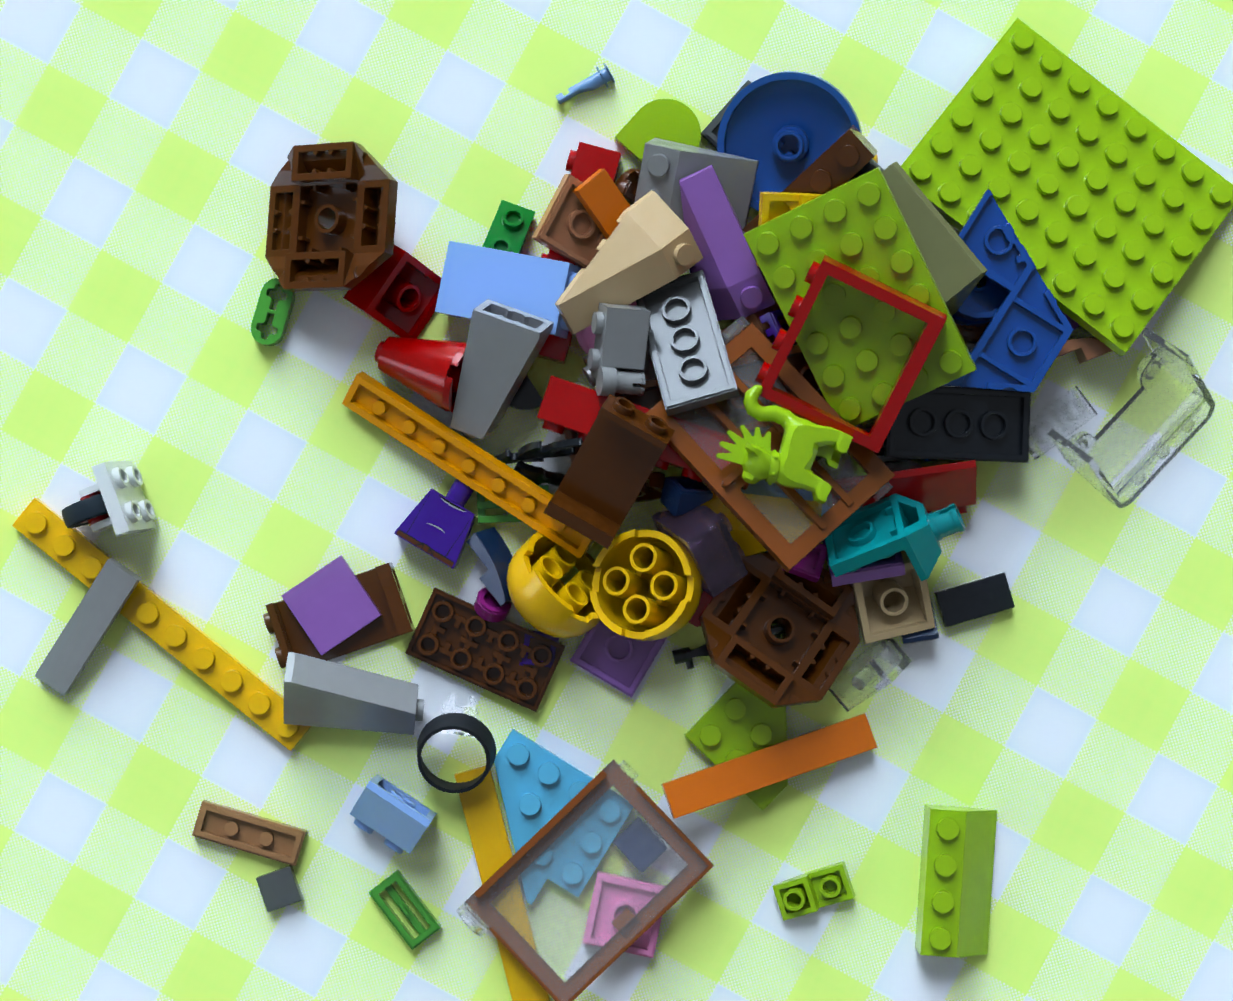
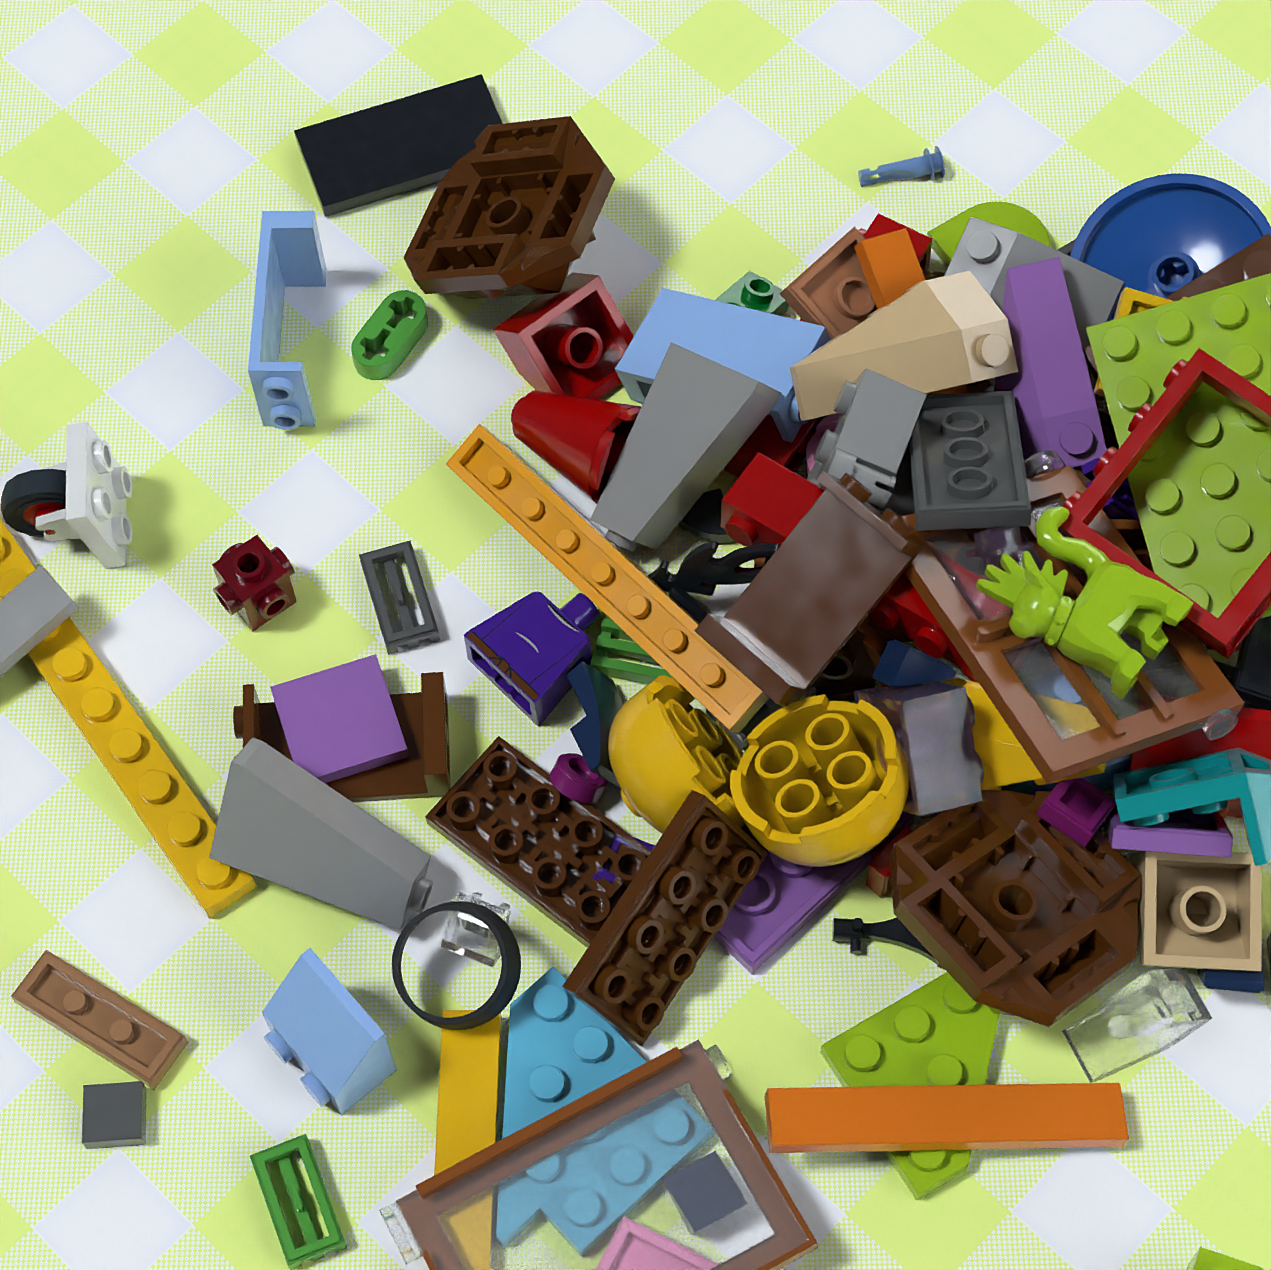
camera: 20 degrees right, 25 degrees down
none -> dark red brick [212,535,297,632]
none -> light blue panel [248,211,327,430]
none -> black tile [294,74,503,217]
none -> dark grey tile [359,540,440,655]
none -> reddish brown tile [562,790,768,1047]
none -> clear purple plate [966,526,1033,567]

